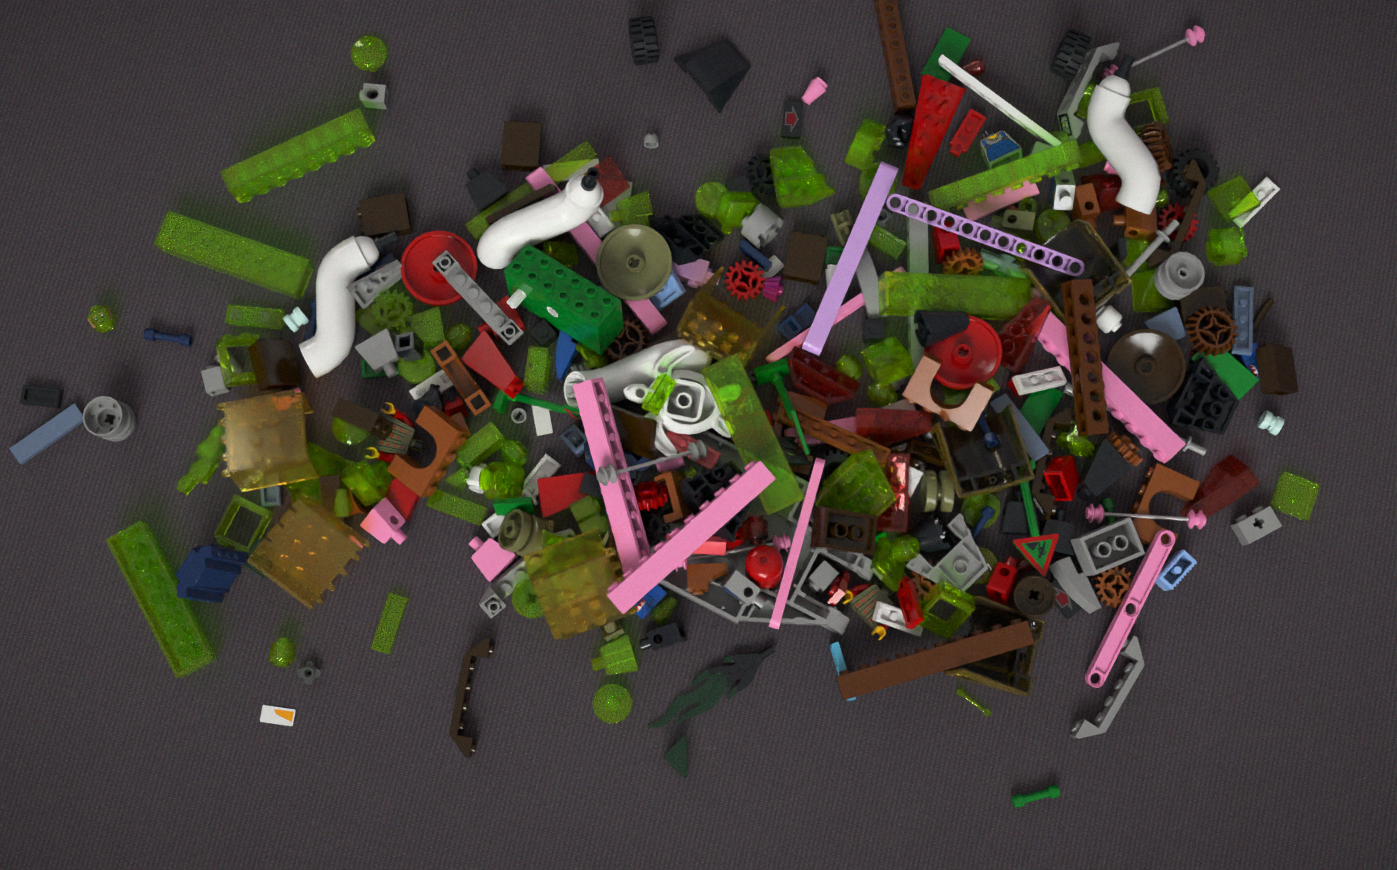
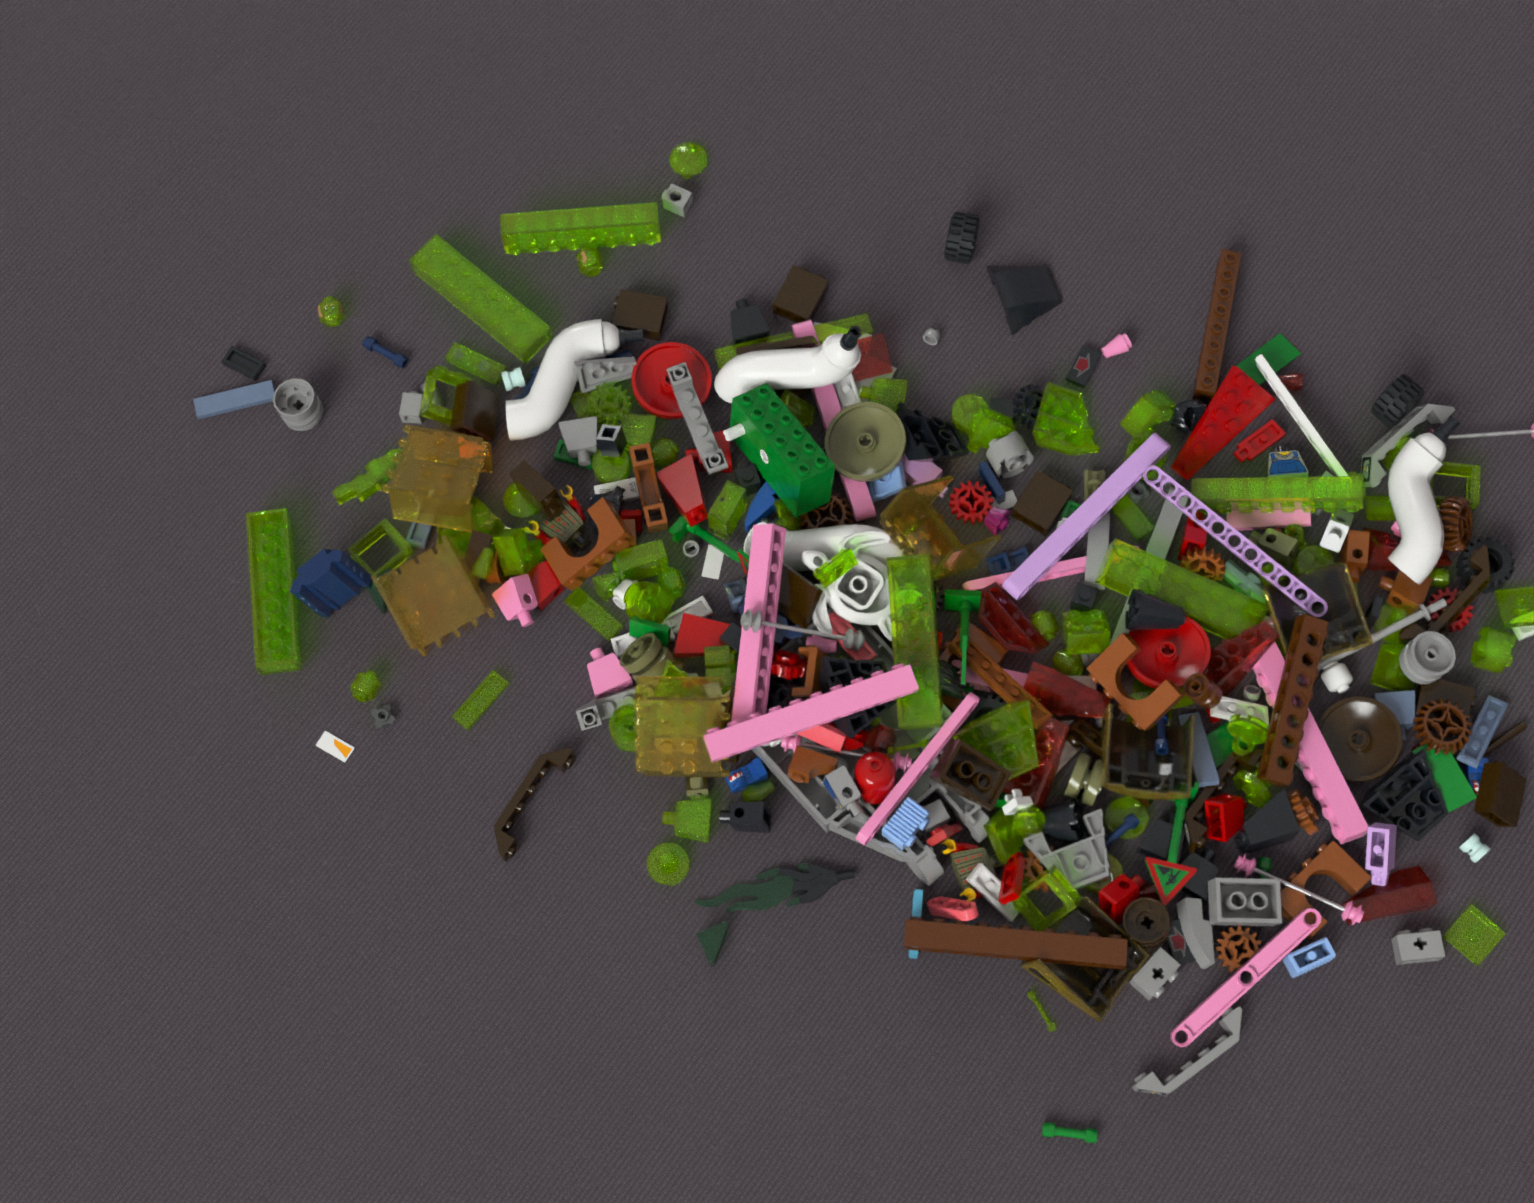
camera: 30 degrees right, 10 degrees down
none -> clear neon green head [575,246,603,277]
none -> light blue brick [882,797,930,850]
none -> clear neon green hinge [887,739,930,754]
none -> coral beam [927,896,979,921]
none -> white tile [1002,789,1033,815]
none -> light grey brick [1129,947,1180,1000]
none -> reddish brown wheel [1183,673,1222,709]
none -> clear neon green tile [1227,714,1268,756]
none -> light grey hinge [1243,685,1261,703]
none -> lavender hinge [1365,822,1397,886]

